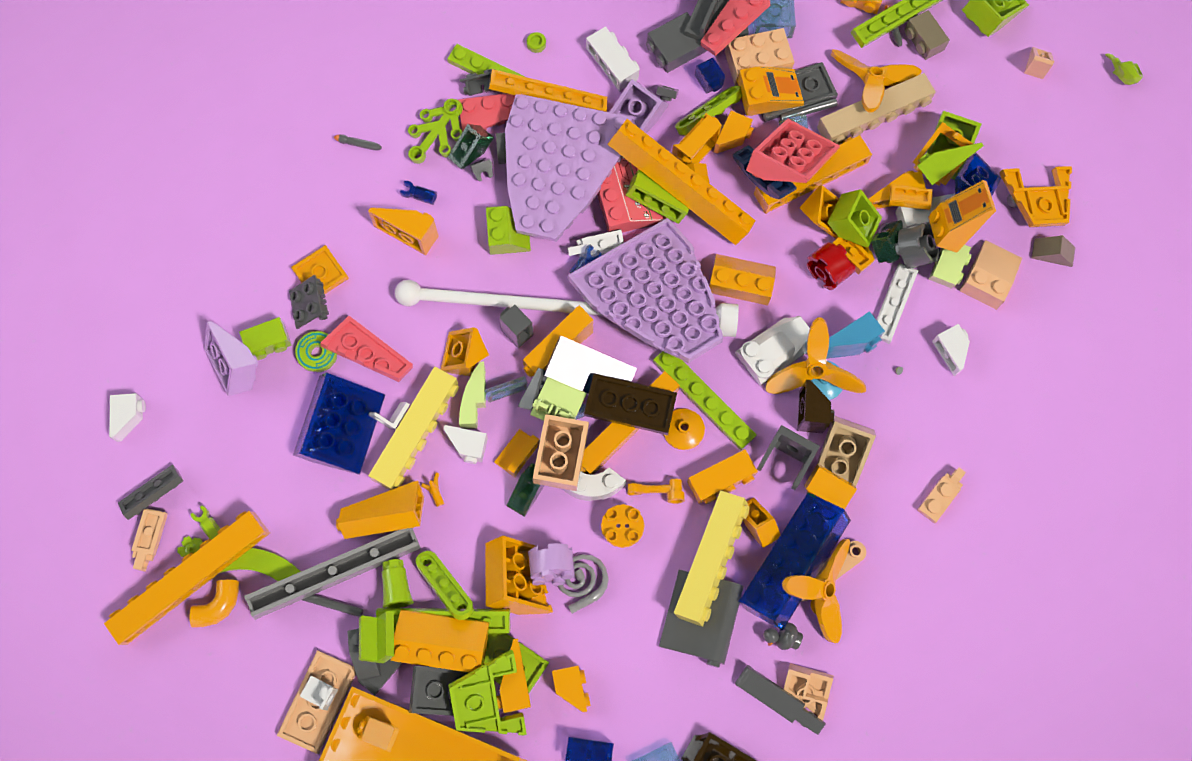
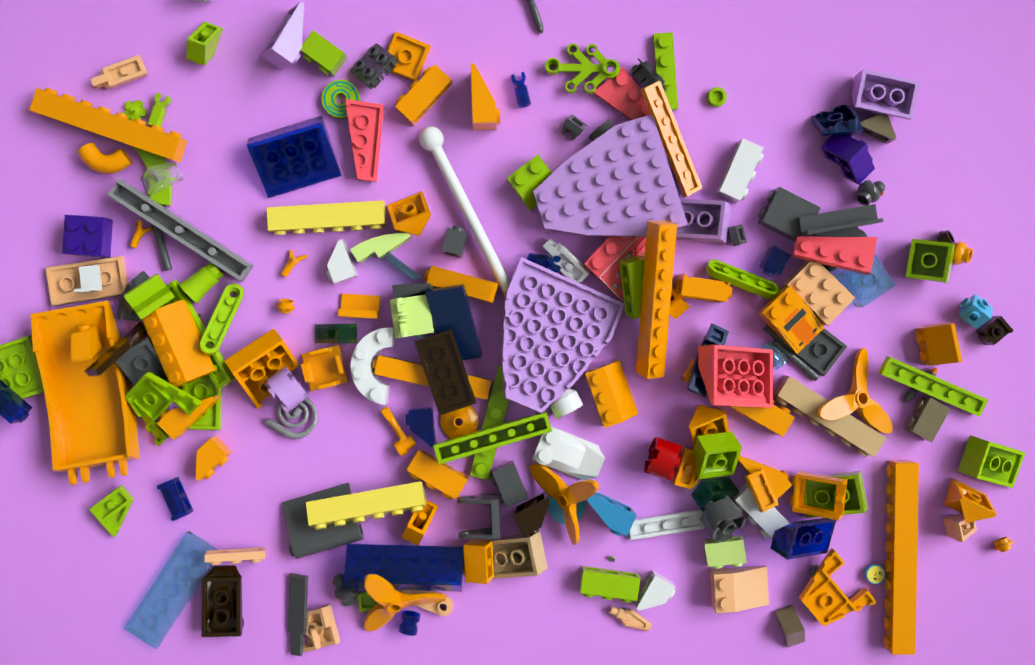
camera: 65 degrees right, 15 degrees up
dark grey plate [118,464,184,520] -> none
light orange slope [336,481,424,539] -> none
white bracket [369,402,410,429] -> none
slope [448,124,494,169] -> none
light nougat brick [533,414,589,491] -> none
light orange plate [601,504,645,548] -> none
light orange slope [714,111,754,154] -> none
lime slope [917,142,984,185] -> none
light nougat hinge [917,467,966,524] -> none
light orange slope [928,180,996,253] -> none
lime piece [1105,53,1143,85] -> none
none -> dark purple brick [62,215,113,258]
none -> dark brown tile [85,322,148,376]
none -> light orange bar [129,220,152,248]
none -> clear slope [139,161,183,196]
none -> lime slope [186,21,223,66]
none -> light nougat plate [205,547,265,565]
none -> light orange plate [276,298,295,313]
none -> light orange panel [301,345,349,391]
none -> lime tile [357,591,378,612]
none -> light orange brick [395,64,453,126]
none -> clear blue wheel [398,610,421,636]
none -> clear blue slope [405,407,436,447]
none -> lime brick [433,410,552,464]
none -> dark grey piece [490,461,528,508]
none -> lime brick [579,566,641,603]
none -> light nougat piece [609,606,652,631]
none -> light yellow tile [864,564,885,584]
none -> light orange brick [883,460,919,655]
none -> light orange slope [944,478,997,523]
none -> light orange plate [993,536,1013,553]

